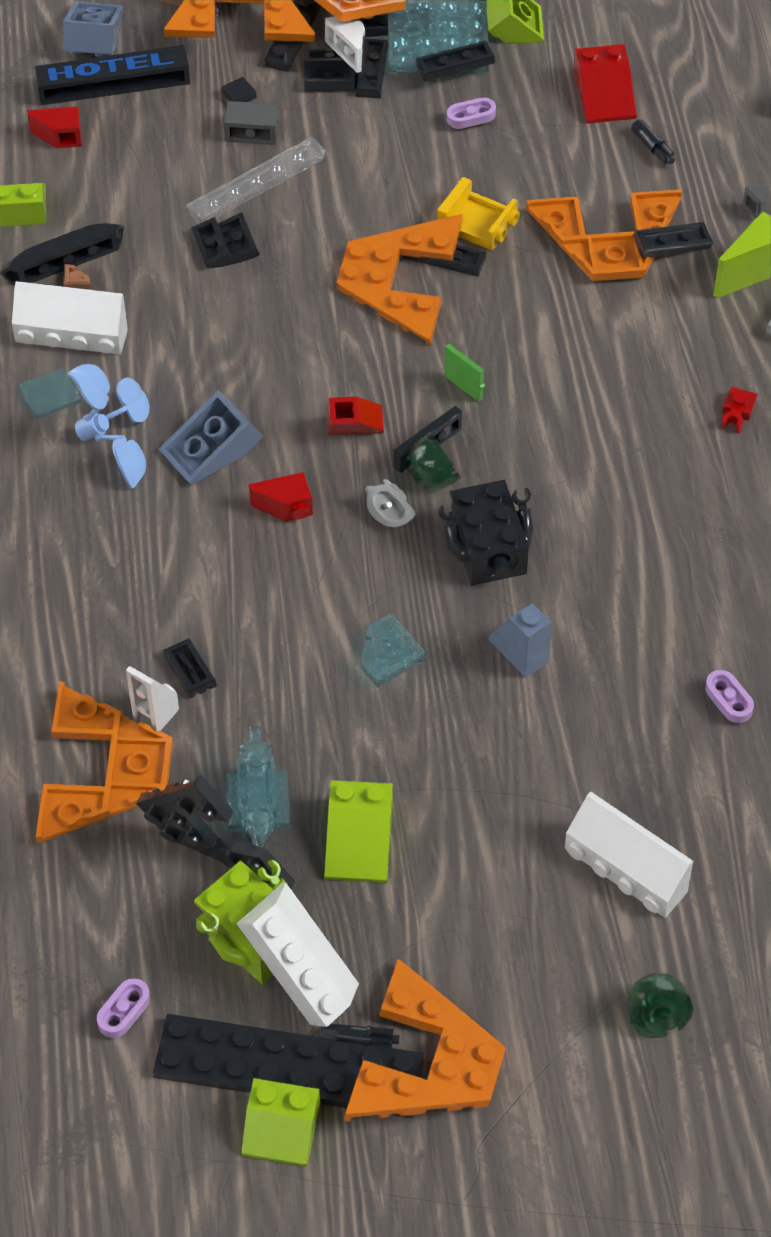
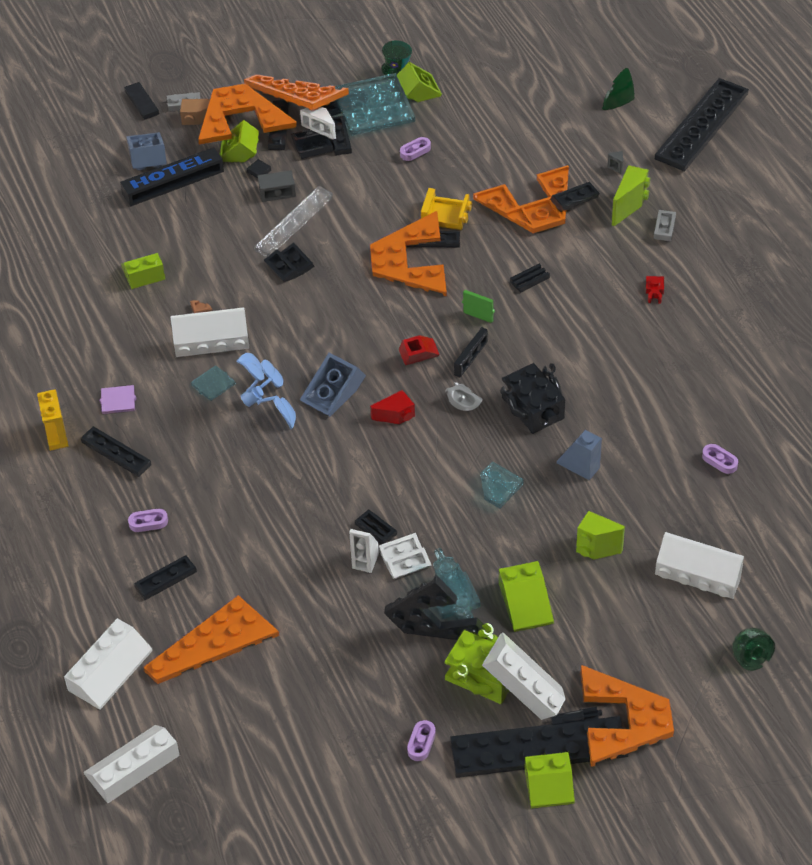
camera: 15 degrees left, 5 degrees down
black brick [0,223,124,286] -> none
red slope [27,106,82,148] -> none
orange wing [35,681,173,843] -> none
clear green cylinder [408,432,461,489] -> none
black tile [415,40,495,82] -> none
red slope [573,44,637,124] -> none
black piece [631,119,675,165] -> none
none -> lime slope [219,120,259,162]
none -> white slope [378,533,431,579]
none -> black tile [510,263,550,293]
none -> lime slope [576,511,625,560]

